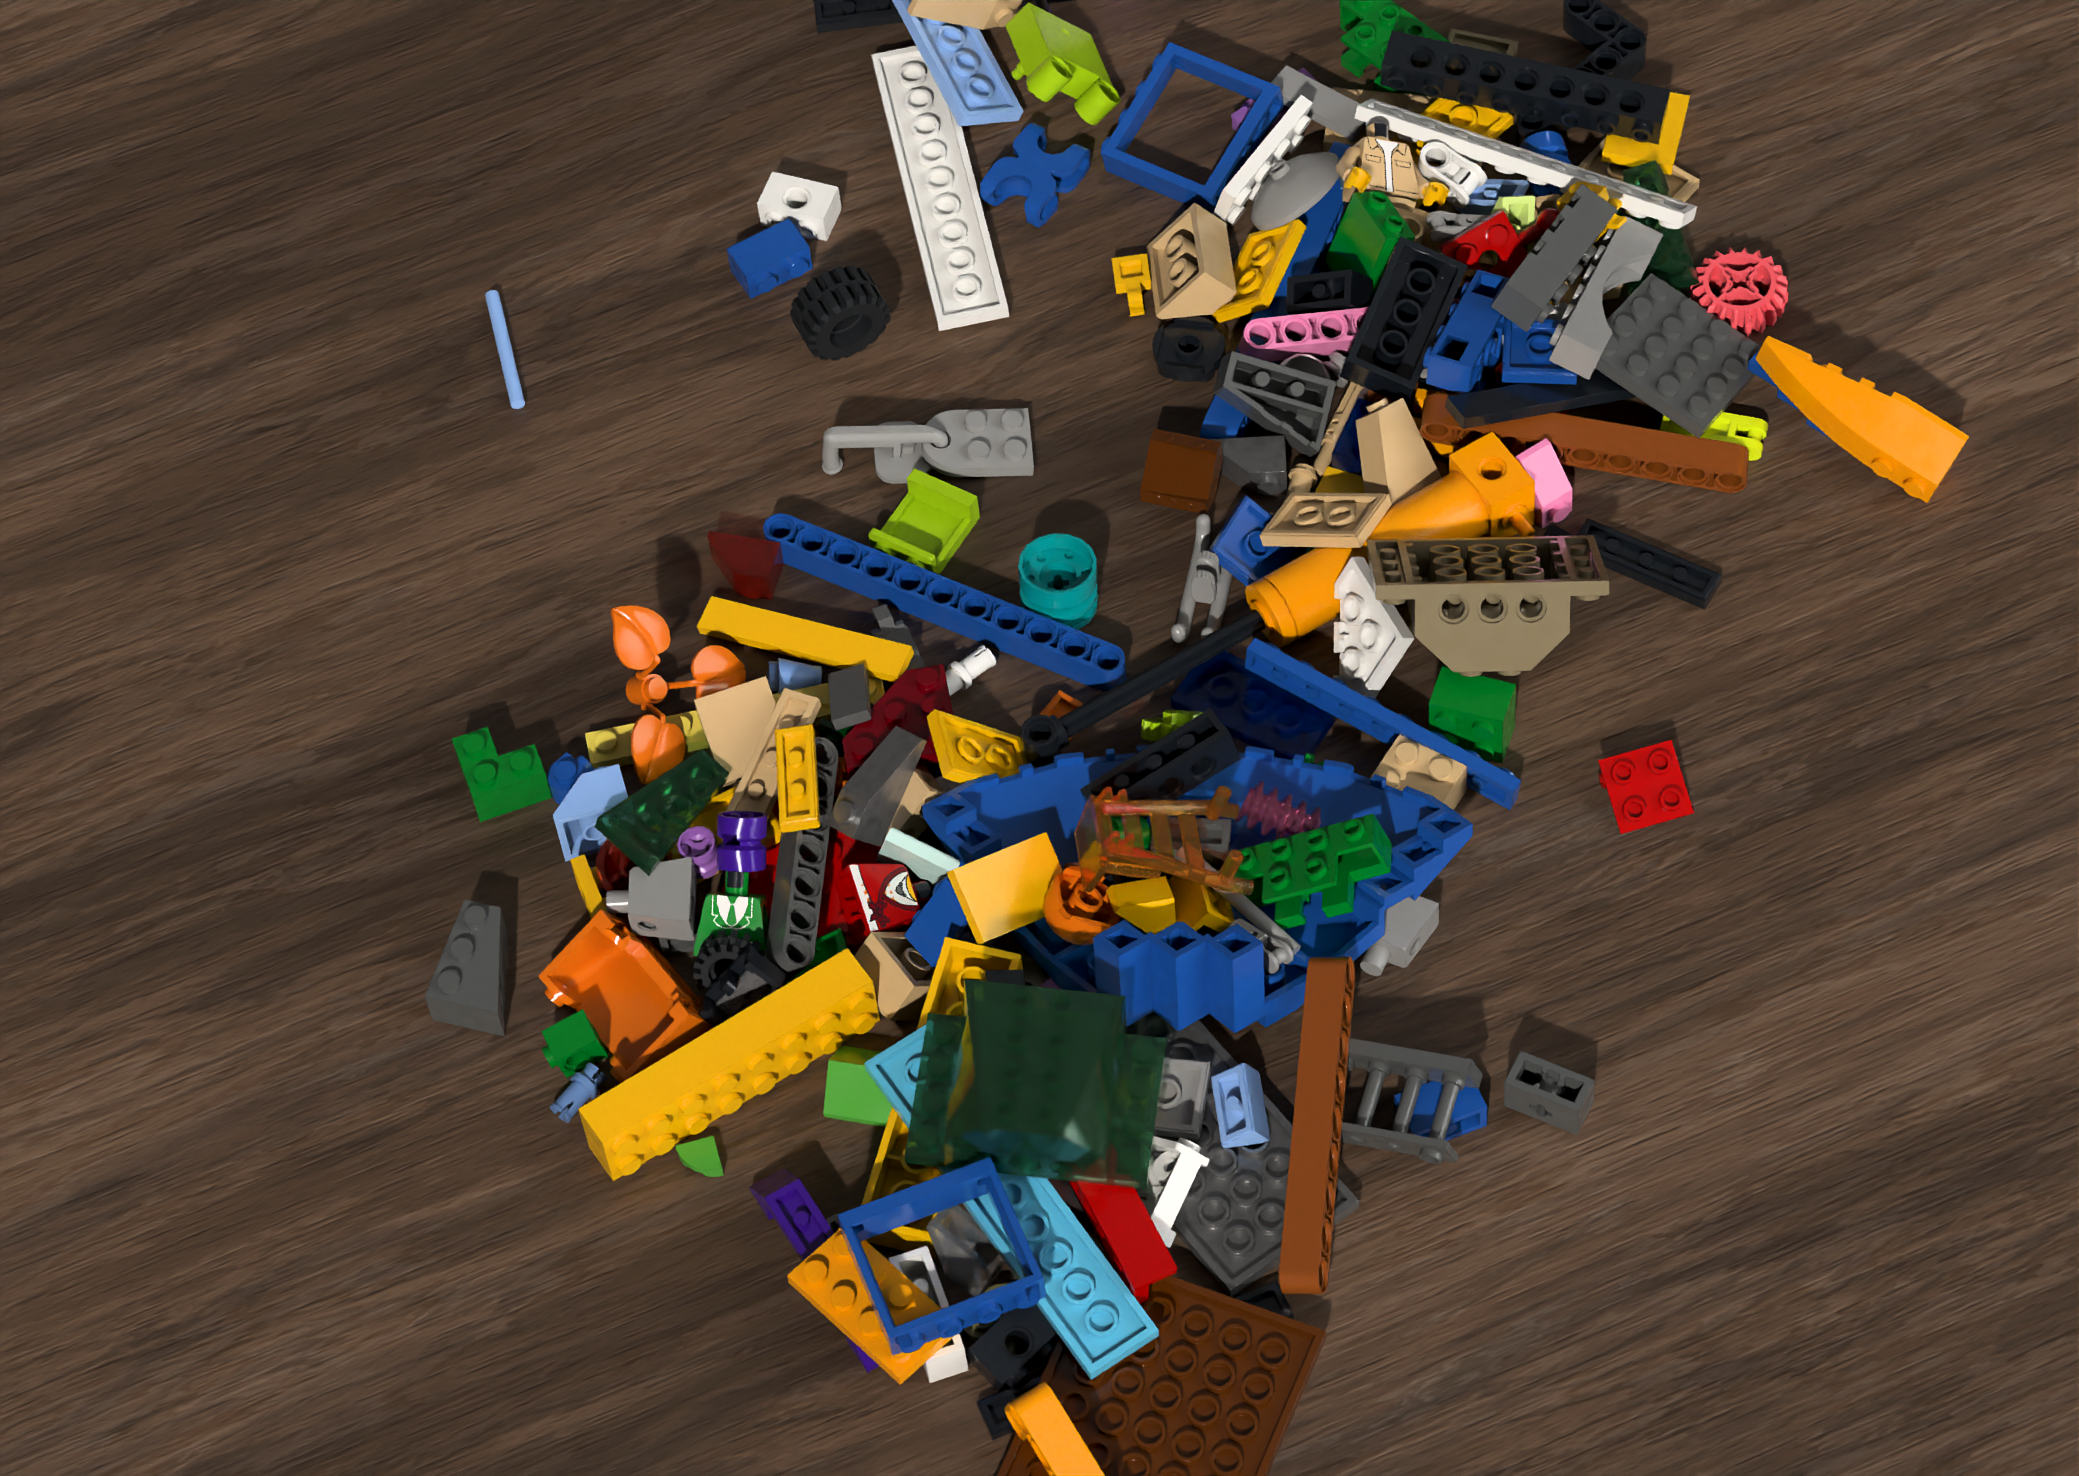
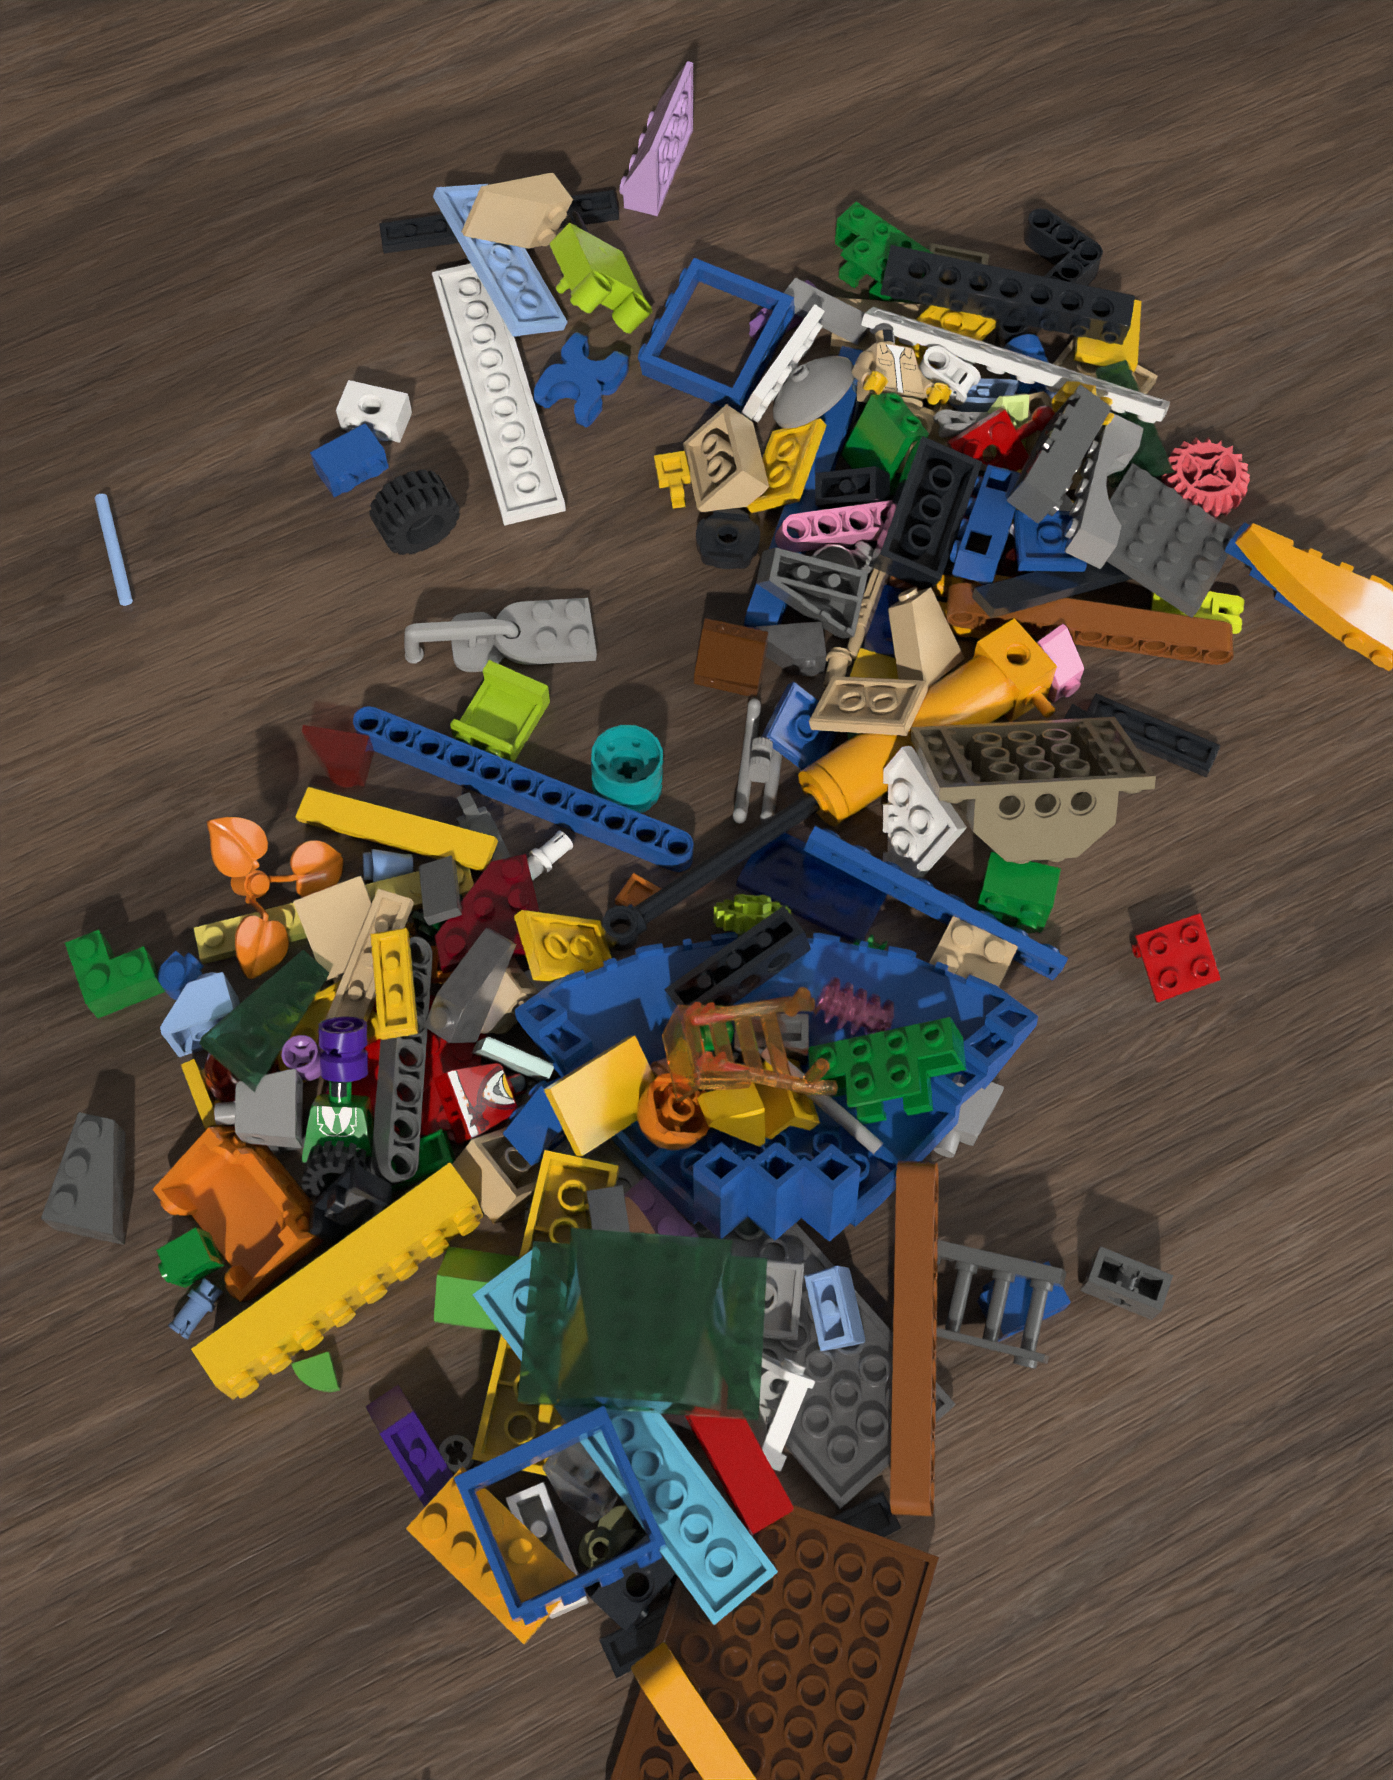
camera: 10 degrees left, 10 degrees up
light grey bar [1226,918,1294,974] -> none

